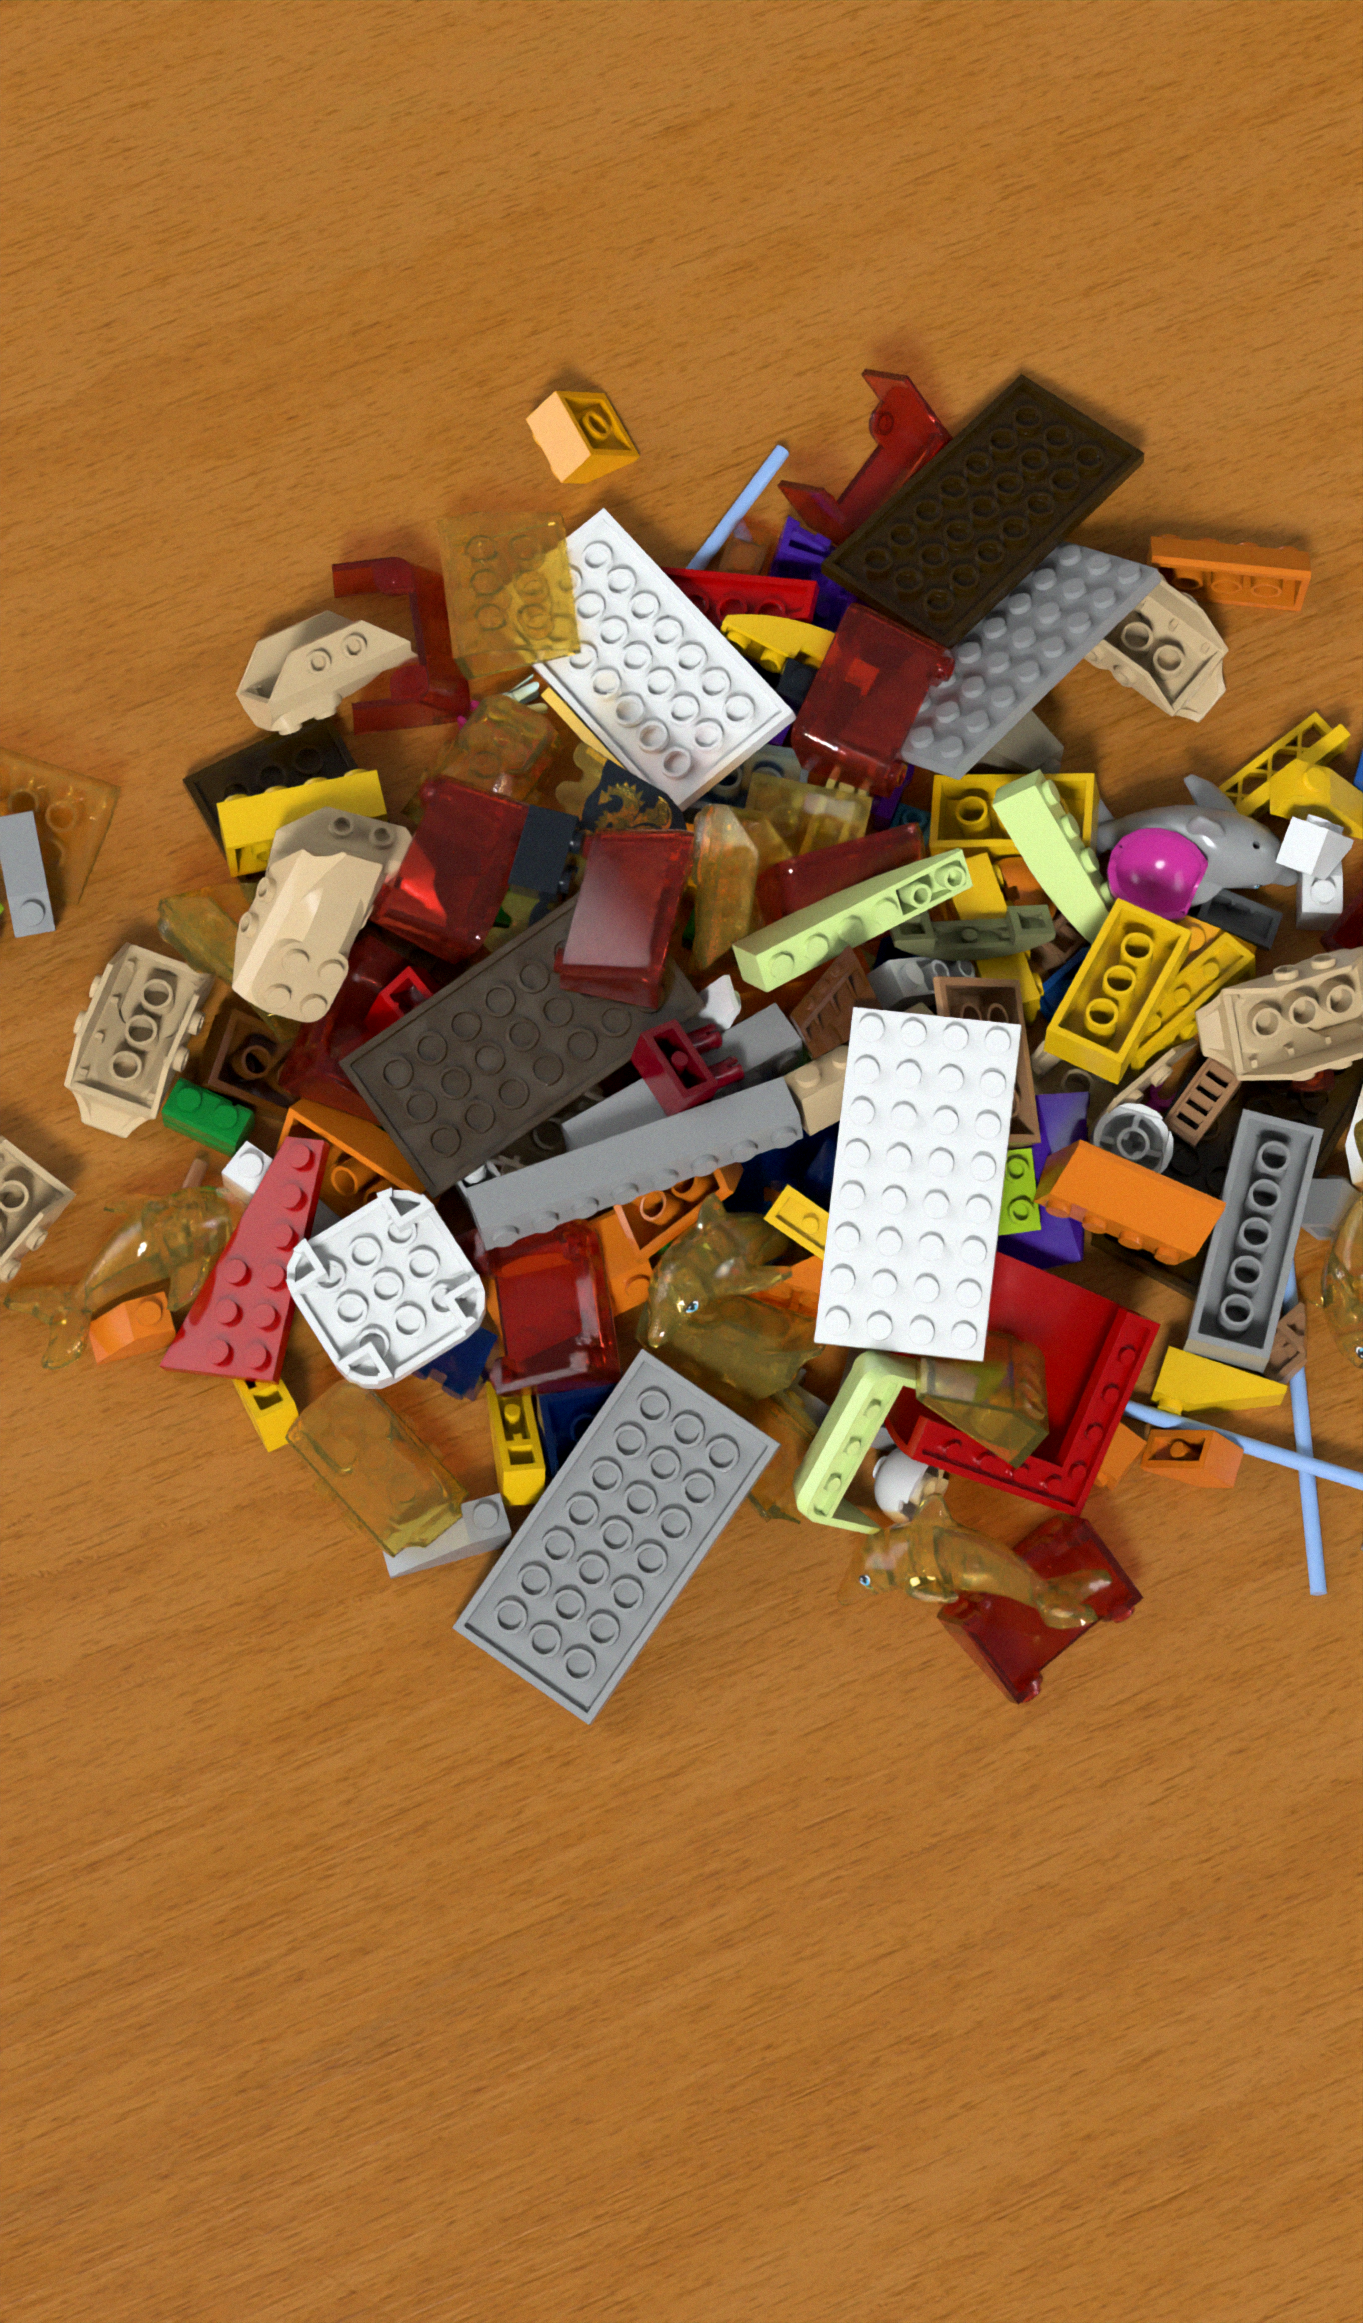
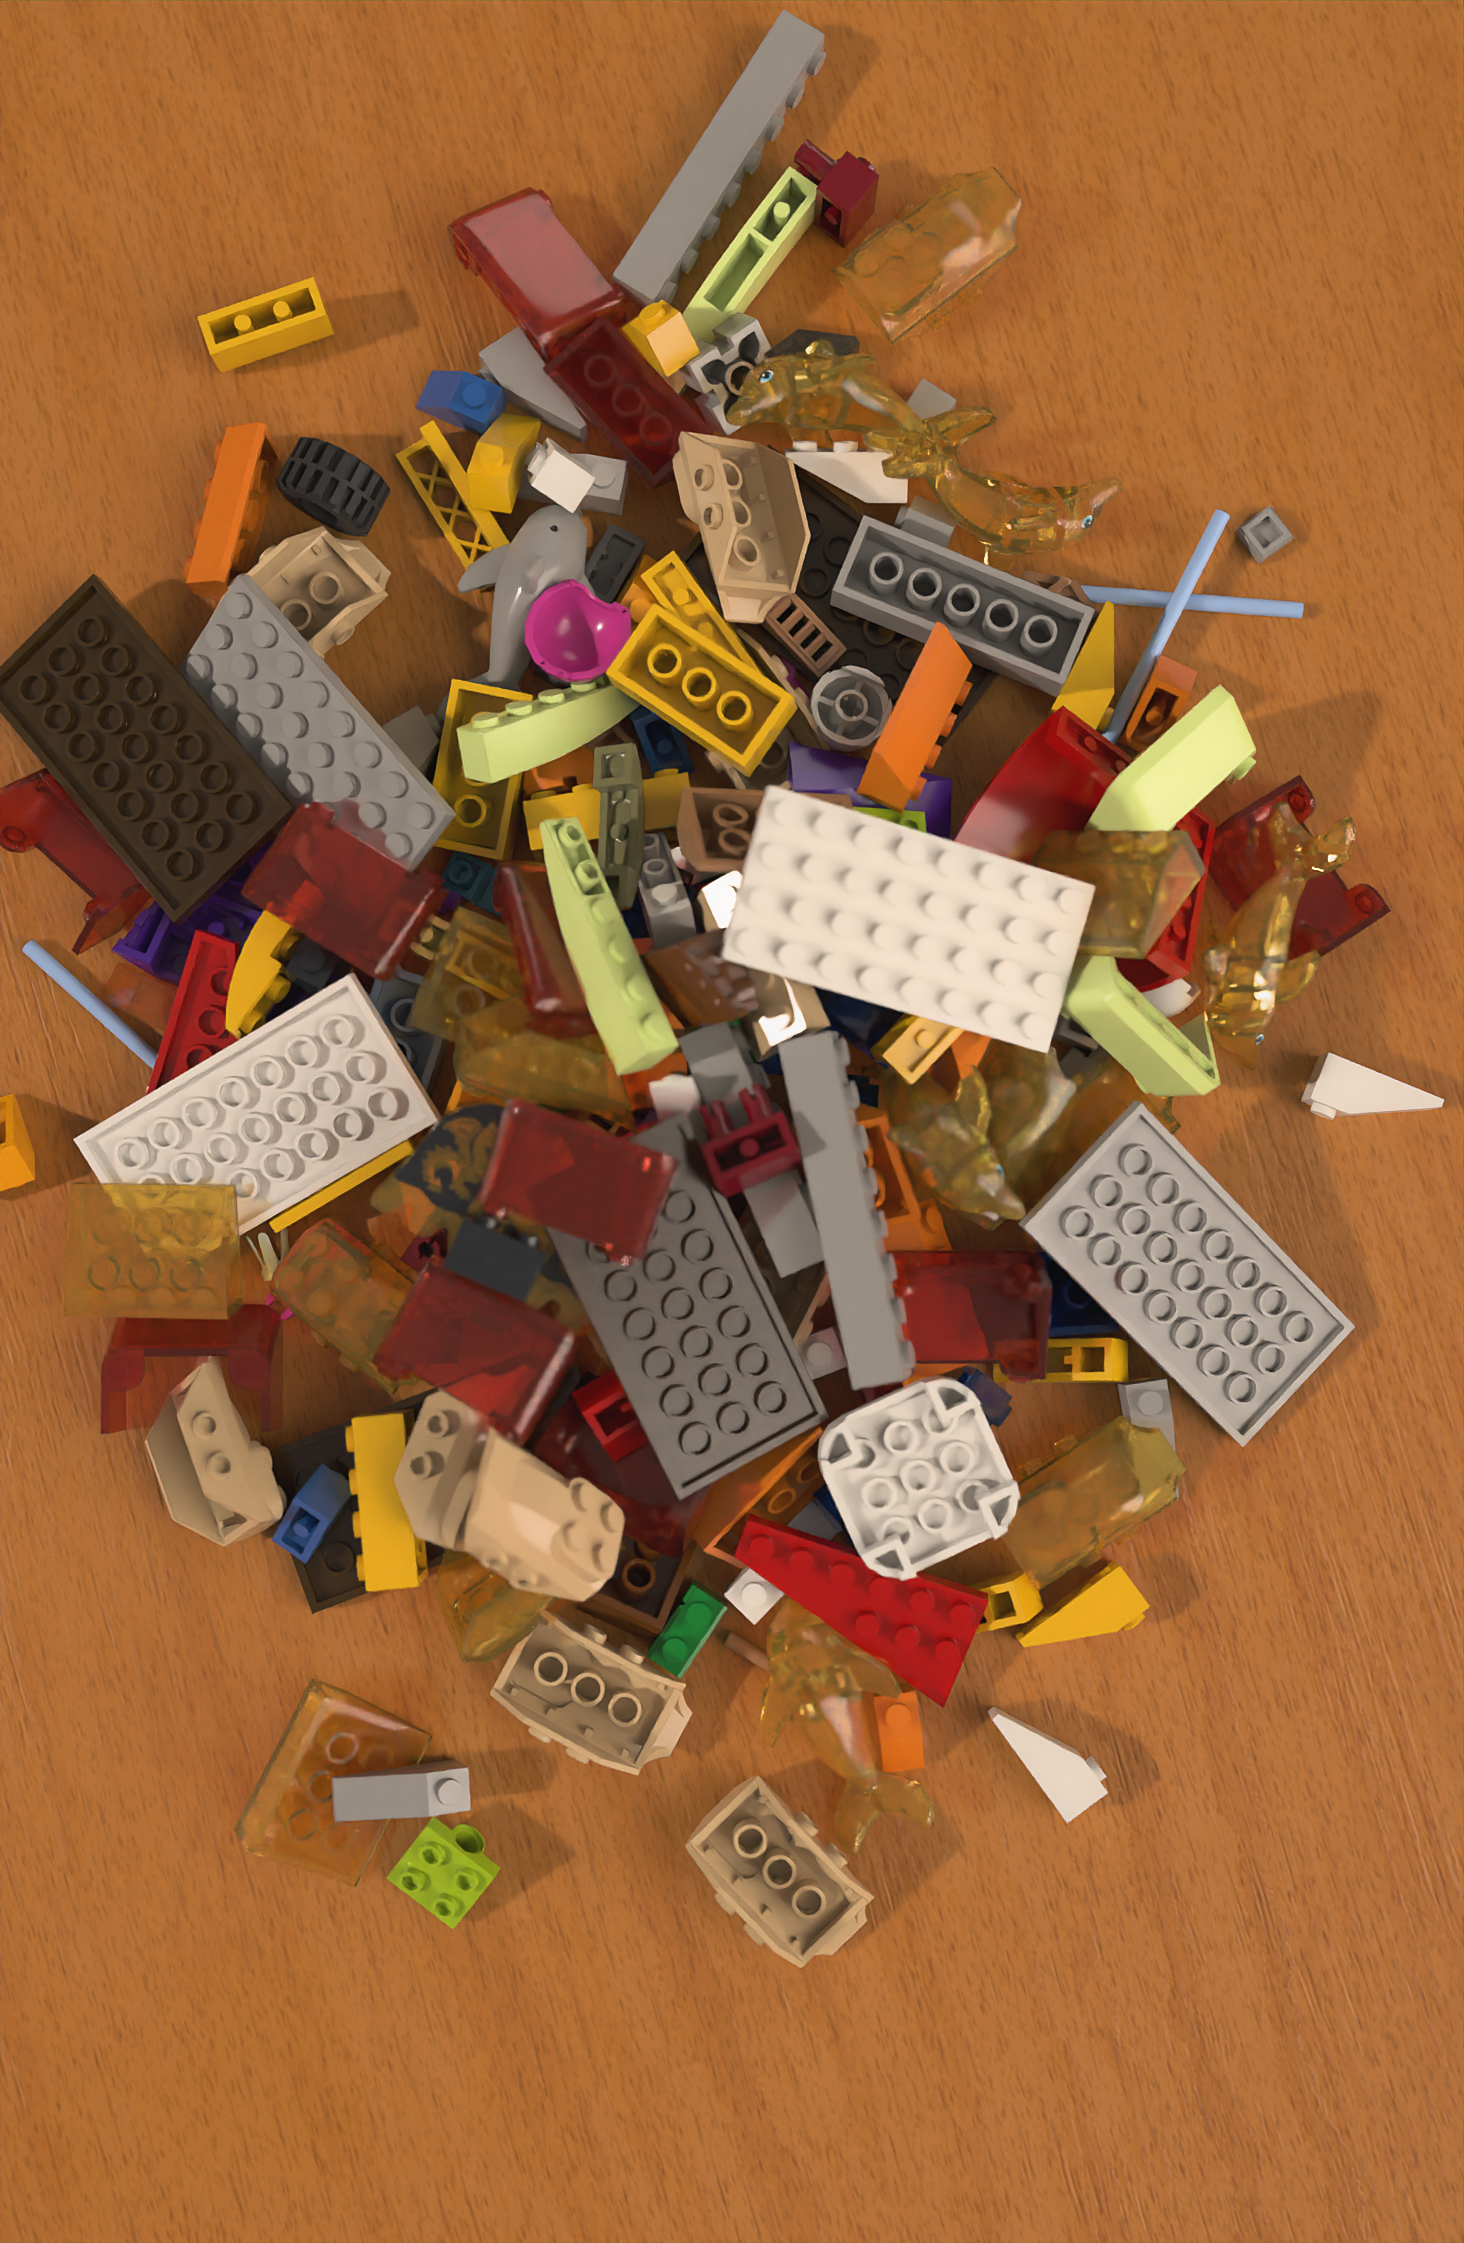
camera: 80 degrees left, 15 degrees up
none -> blue slope [272,1464,352,1564]
none -> black tyre [275,437,391,537]
none -> white slope [987,1707,1108,1823]
none -> yellow slope [1014,1561,1150,1647]
none -> yellowish green windscreen [1081,685,1257,879]
none -> white slope [1301,1052,1444,1120]

